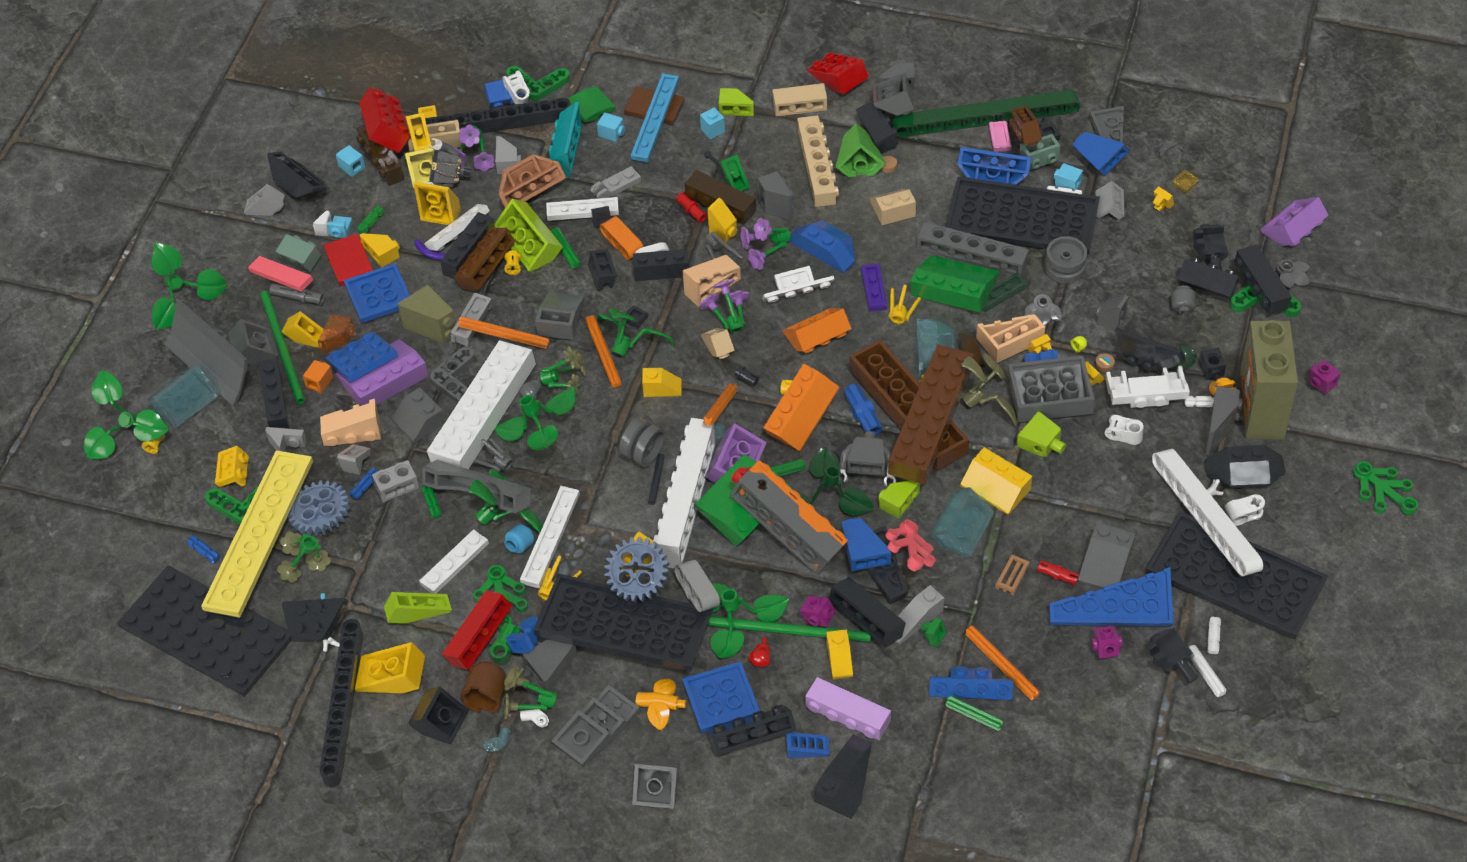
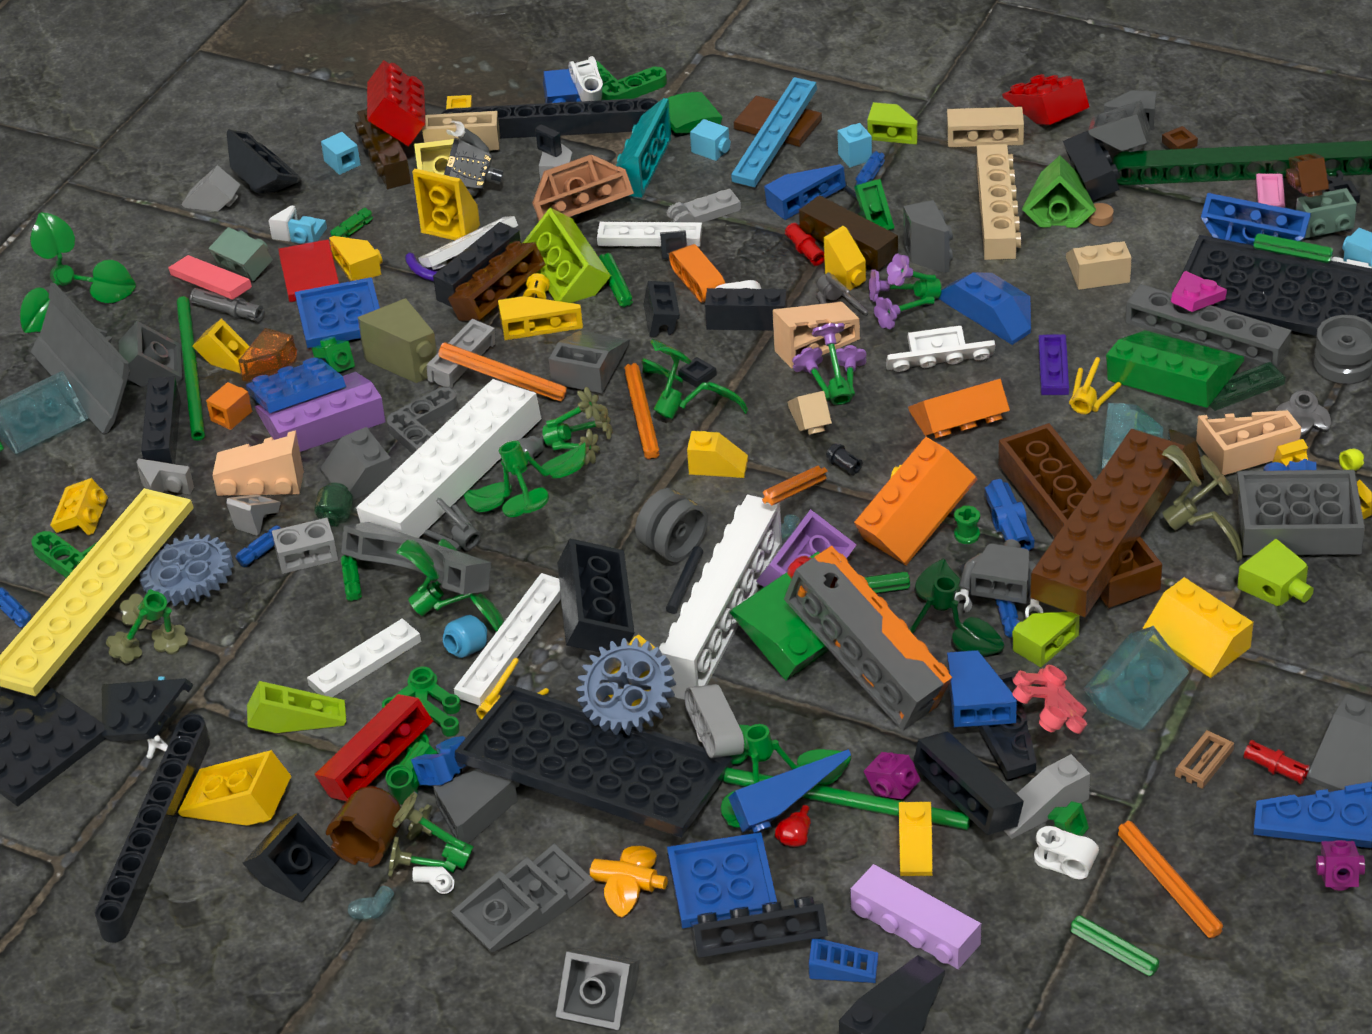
camera: 10 degrees right, 10 degrees down
yellow slope [405,113,432,151] -> none
medium lavender plant [454,124,495,172] -> none
blue bracket [929,666,1013,700] -> none
none -> green bracket [312,337,355,372]
none -> clear green head [314,483,353,526]
none -> yellow slope [498,296,583,340]
none -> black tile [535,125,562,157]
none -> black brick [557,538,635,652]
none -> blue slope [728,749,851,833]
none -> blue slope [764,164,846,220]
none -> blue axle [856,151,885,185]
none -> green bush [954,506,980,544]
none -> blue axle [995,599,1020,638]
none -> white piece [1034,826,1099,880]
none -> reddish brown plate [1162,126,1198,150]
none -> dark pink wing [1171,271,1227,312]
none -> green axle [1254,234,1333,263]

